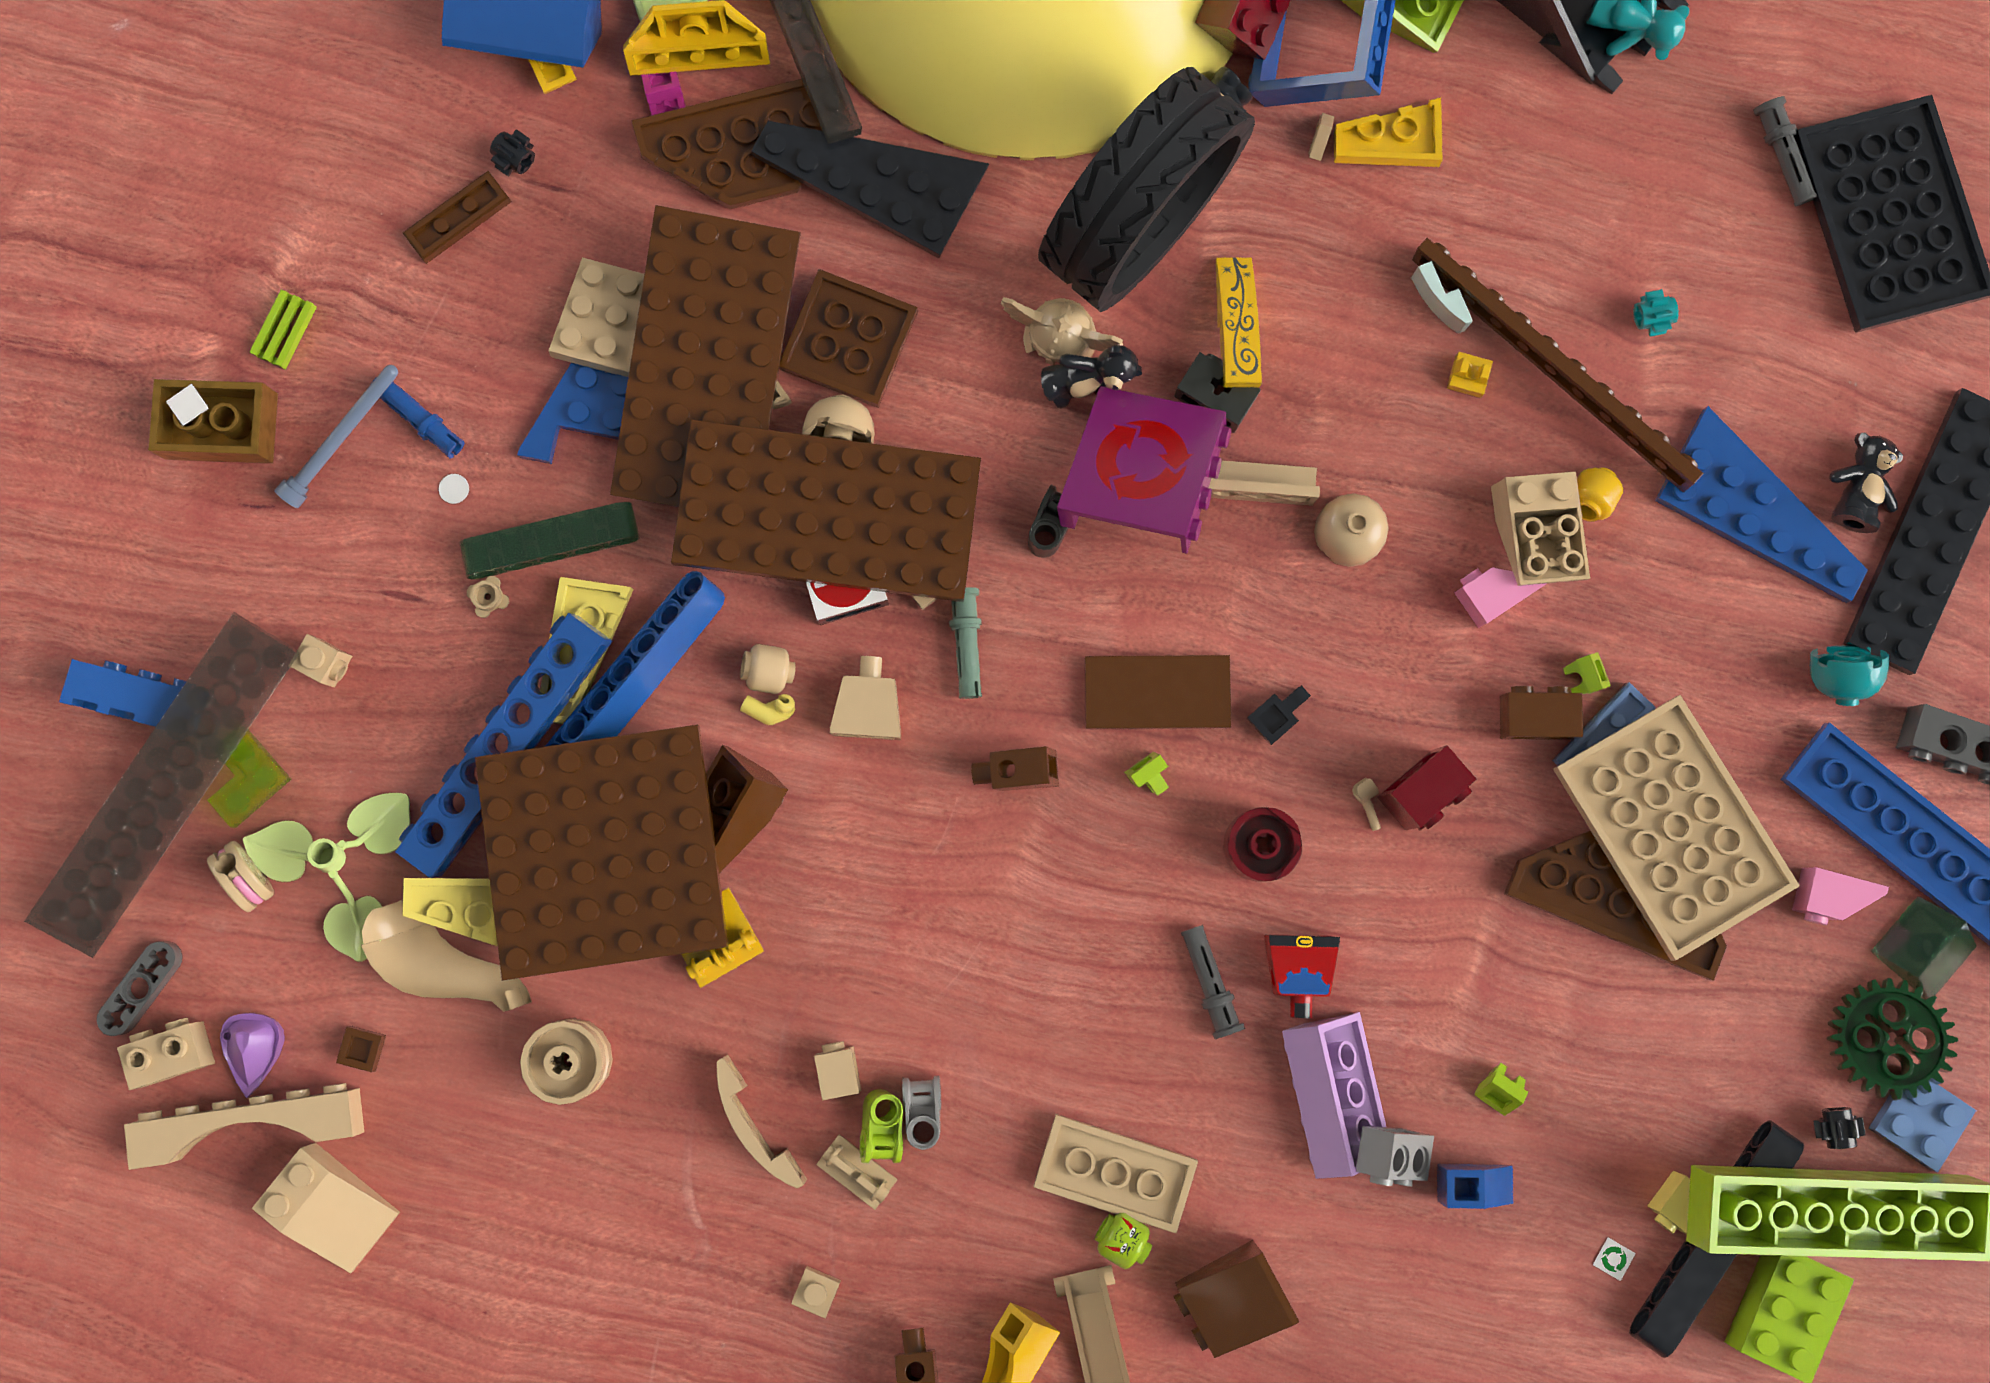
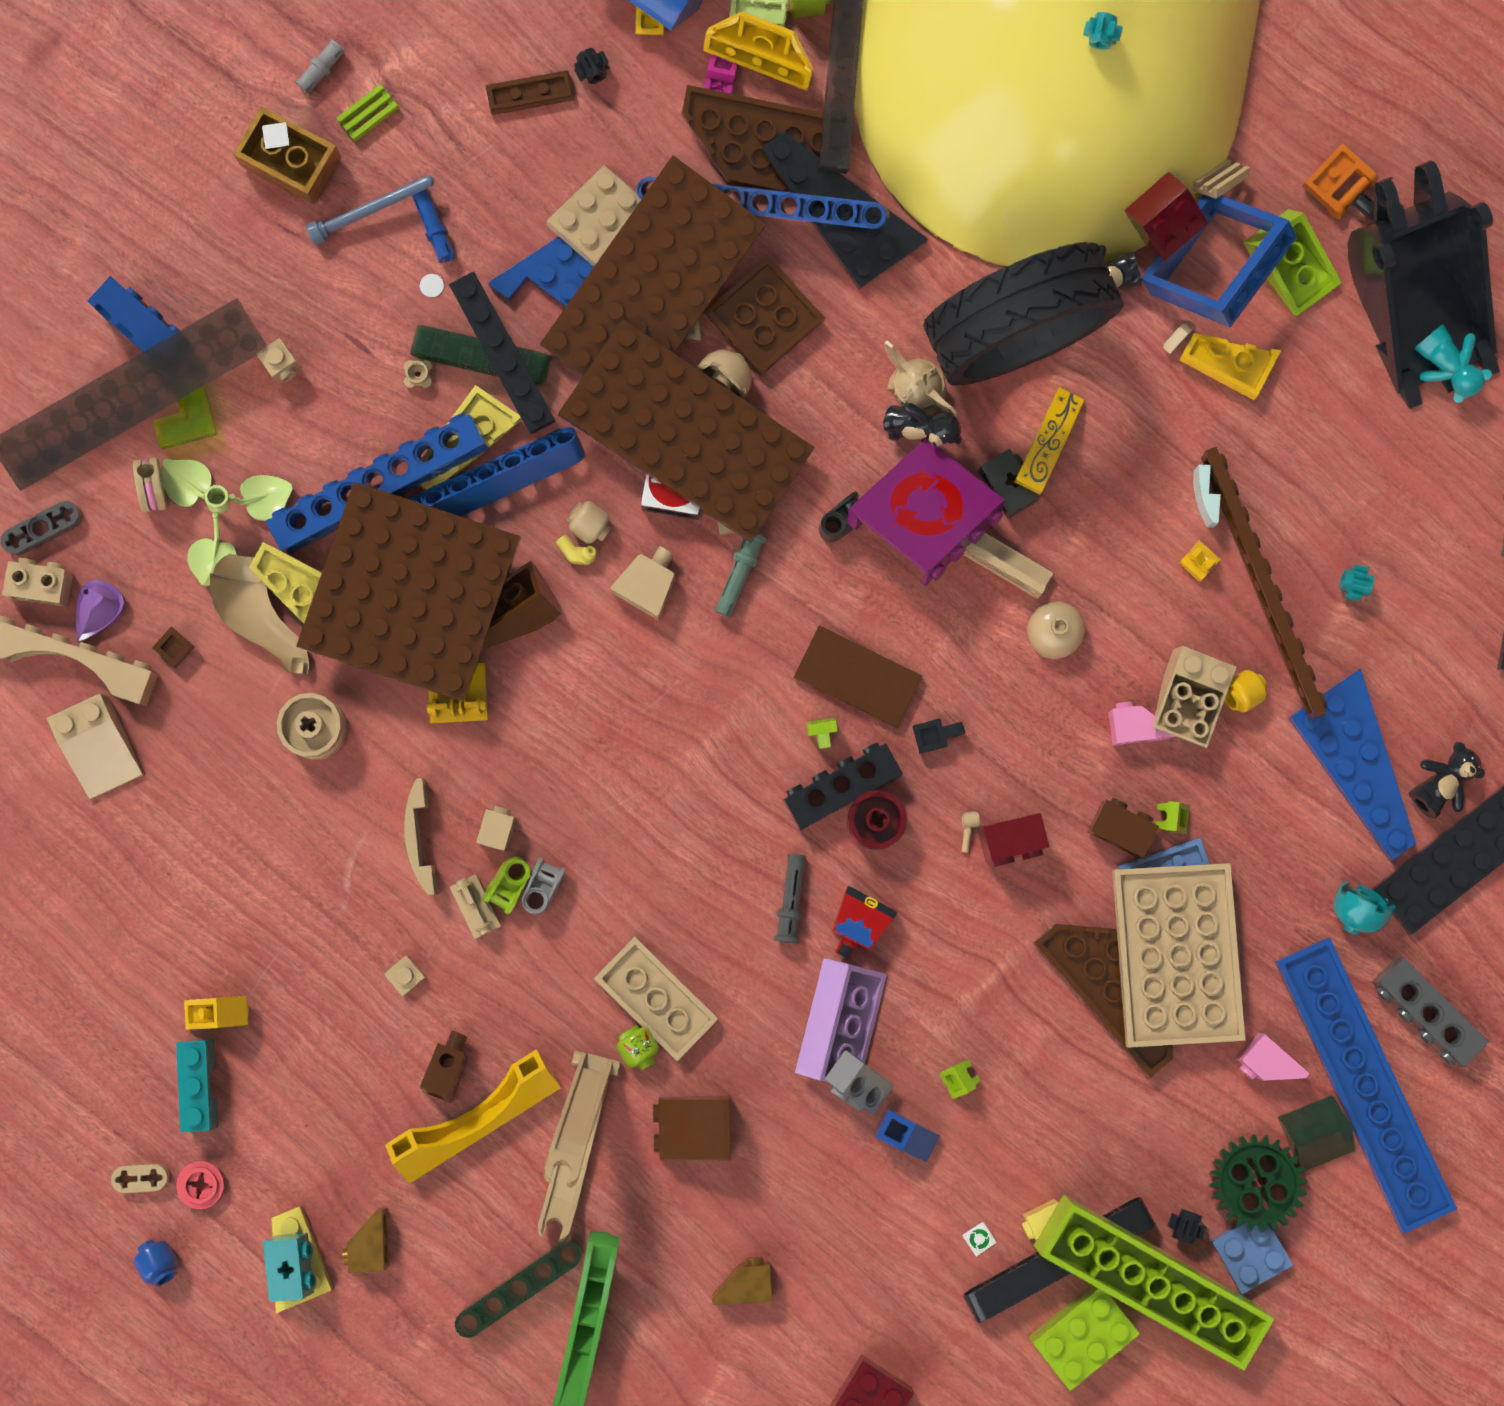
camera: 25 degrees right, 0 degrees up
reddish brown torso [971,746,1059,791] -> none
none -> light grey pin [295,39,345,95]
none -> black plate [449,271,556,435]
none -> blue beam [636,177,889,229]
none -> black brick [783,742,903,831]

